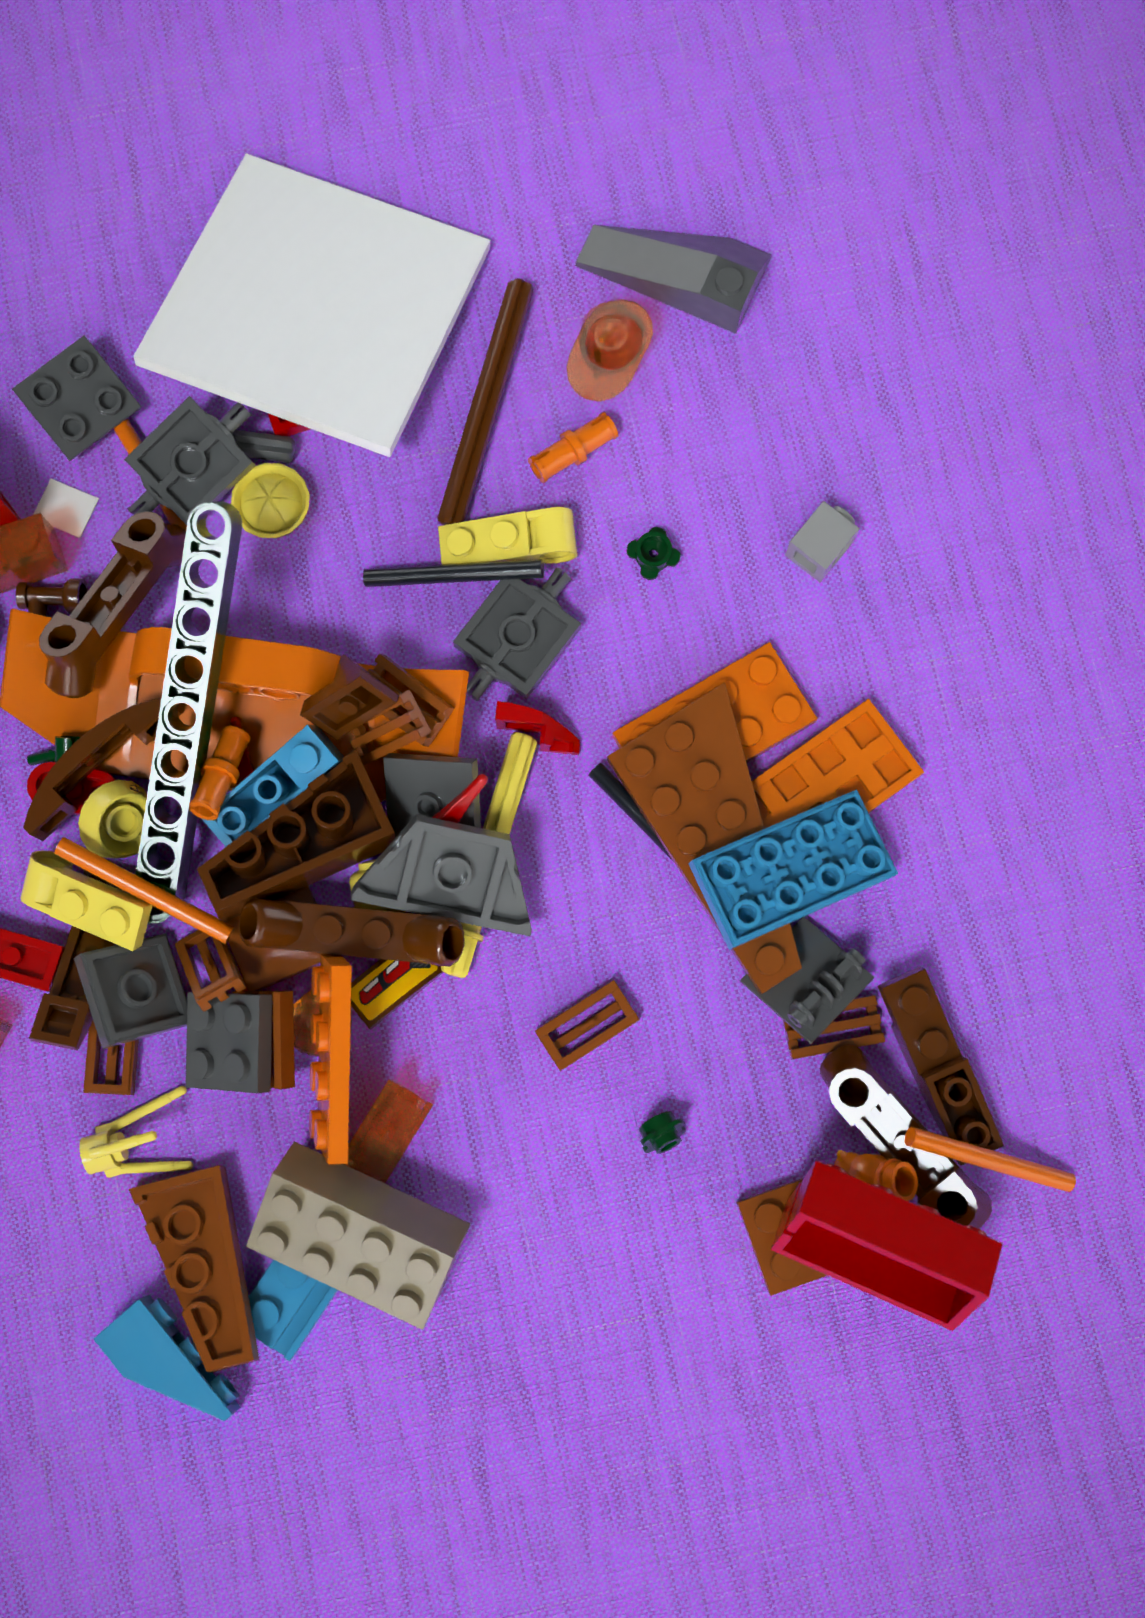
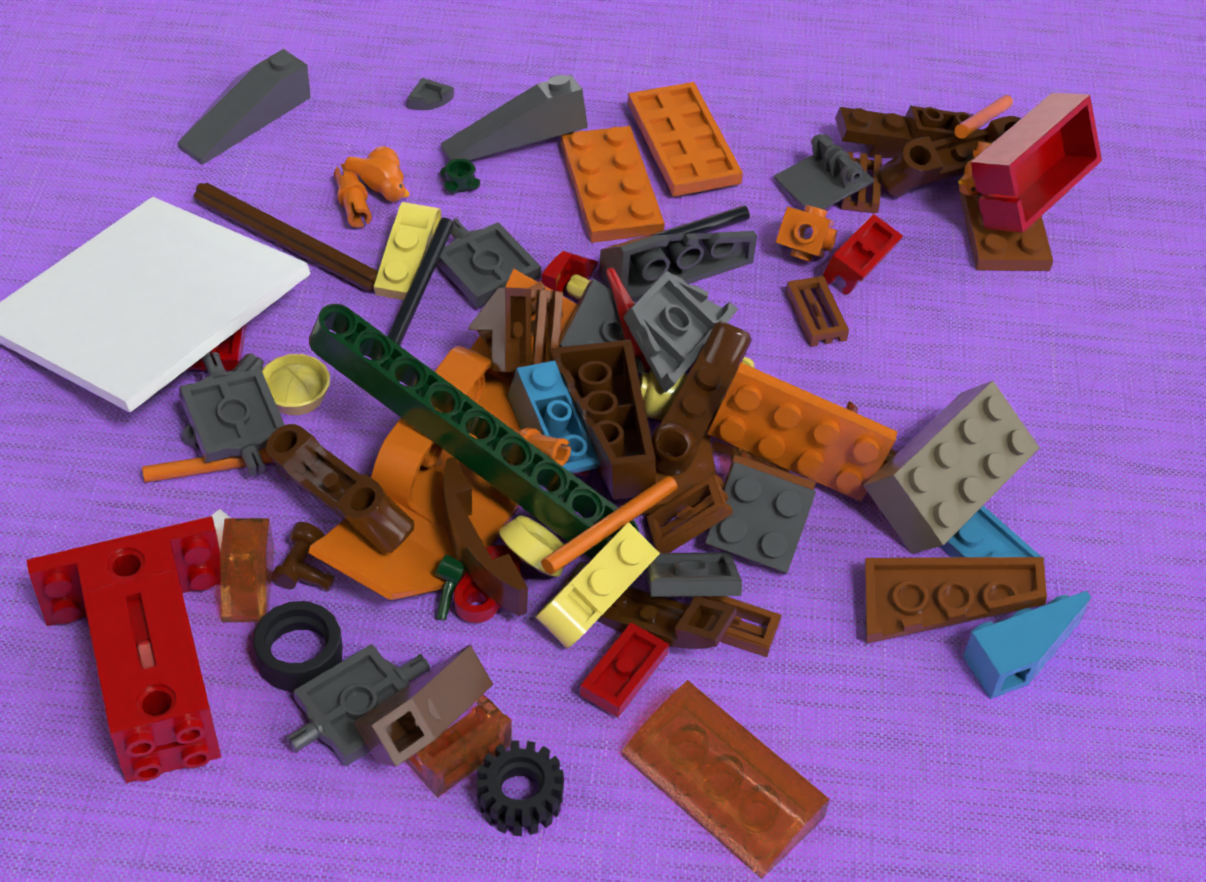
camera: 75 degrees left, 30 degrees down
dark grey hinge [12,335,142,461] -> none
light yellow plant [79,1086,193,1178] -> none
clear orange piece [566,299,653,402] -> none
dark orange wing [607,682,802,995] -> none
dark green plate [639,1111,686,1154] -> none
dark azure tile [688,789,898,950] -> none
light grey brick [785,501,860,582] -> none
none -> orange animal [344,146,410,202]
none -> dark grey tile [407,78,454,110]
none -> dark grey wedge [441,75,588,161]
none -> dark grey wedge [599,231,757,302]
none -> orange brick [775,205,838,262]
none -> red hinge [822,214,903,295]

